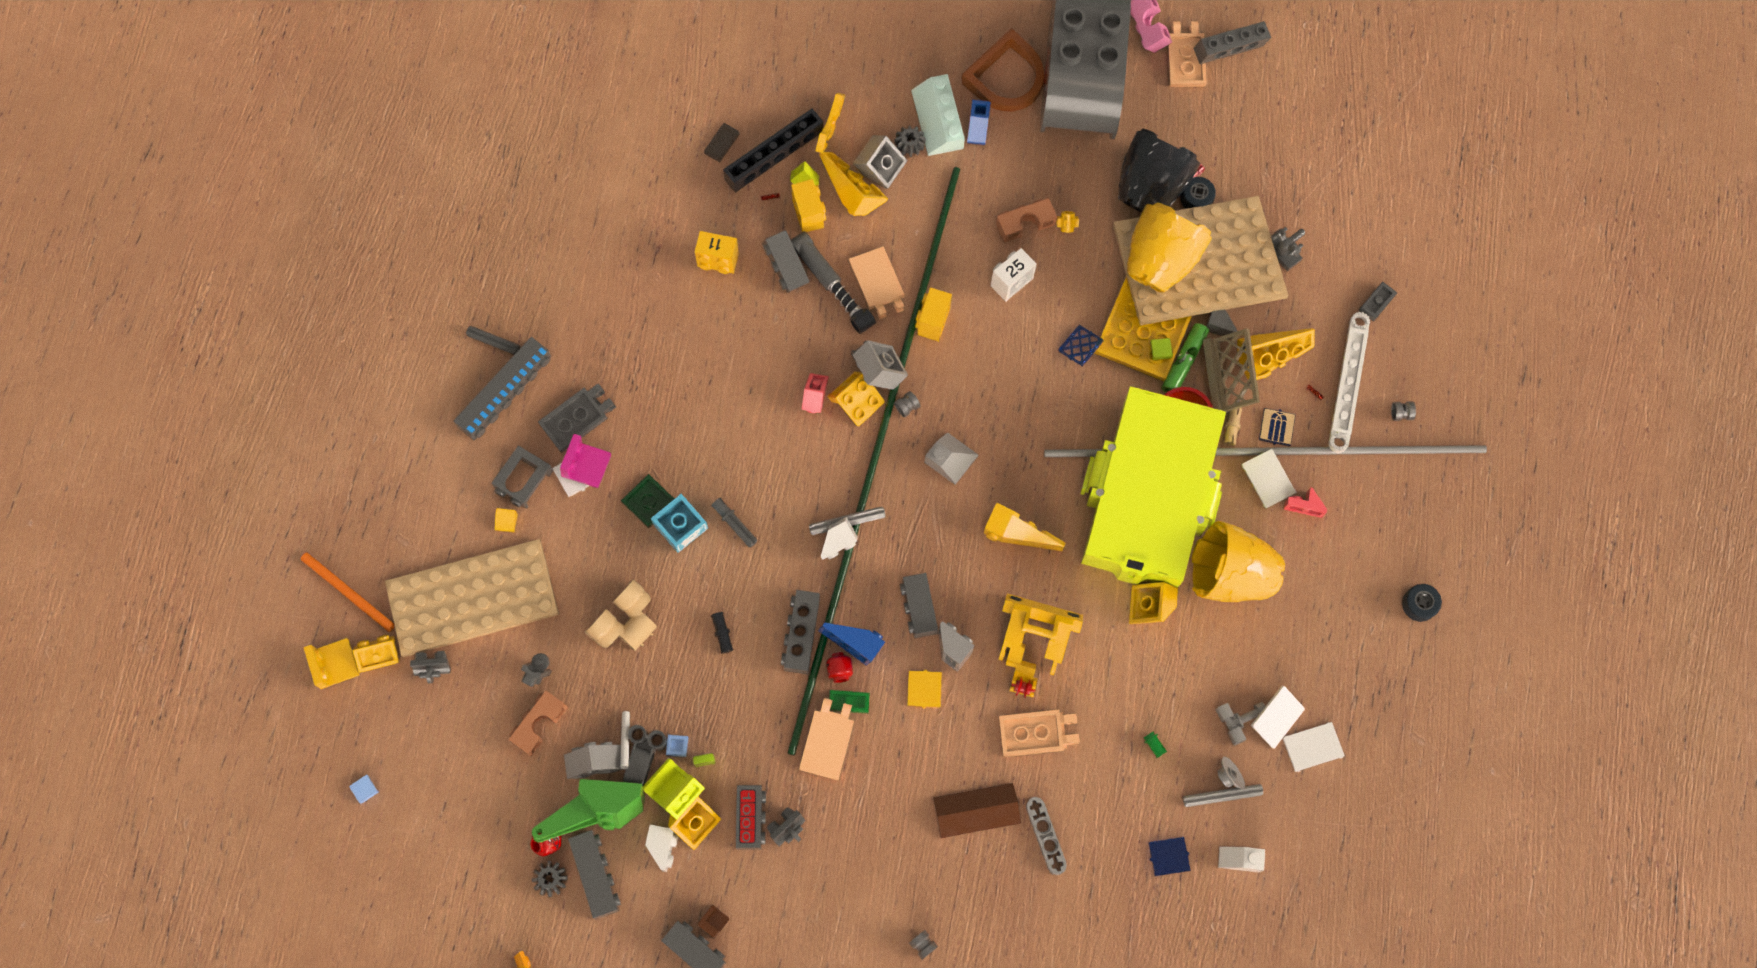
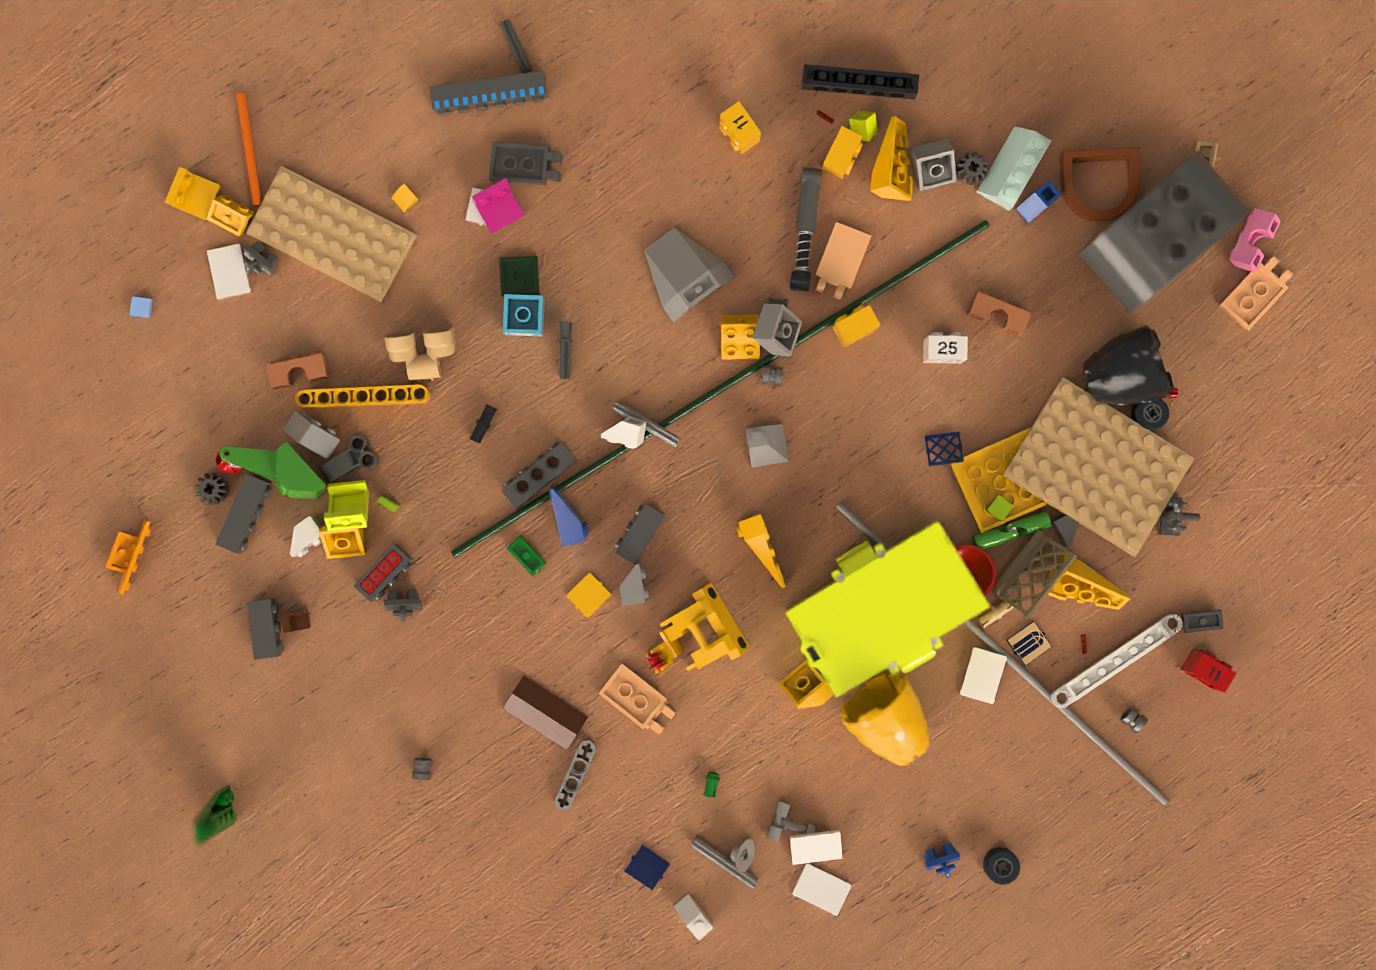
camera: 50 degrees right, 15 degrees up
dark grey panel [491,445,553,509] -> none
dark grey hips [521,653,552,687] -> none
white piece [620,711,630,769] -> none
light blue tile [666,735,689,757] -> none
clear smoke tile [704,123,740,162] -> none
dark grey wedge [762,230,810,293] -> none
light nougat tile [799,698,854,780] -> none
coral slope [802,373,829,413] -> none
yellow tile [815,93,845,153] -> none
red head [826,652,853,683] -> none
yellow gear [1056,211,1079,233] -> none
yellow piece [1127,203,1212,293] -> none
dark grey brick [1193,21,1271,64] -> none
coral slope [1284,487,1327,518] -> none
none -> white piece [207,244,251,299]
none -> yellow beam [295,385,431,409]
none -> light grey wedge [644,227,735,322]
none -> blue hips [925,843,960,878]
none -> red brick [1180,650,1237,693]

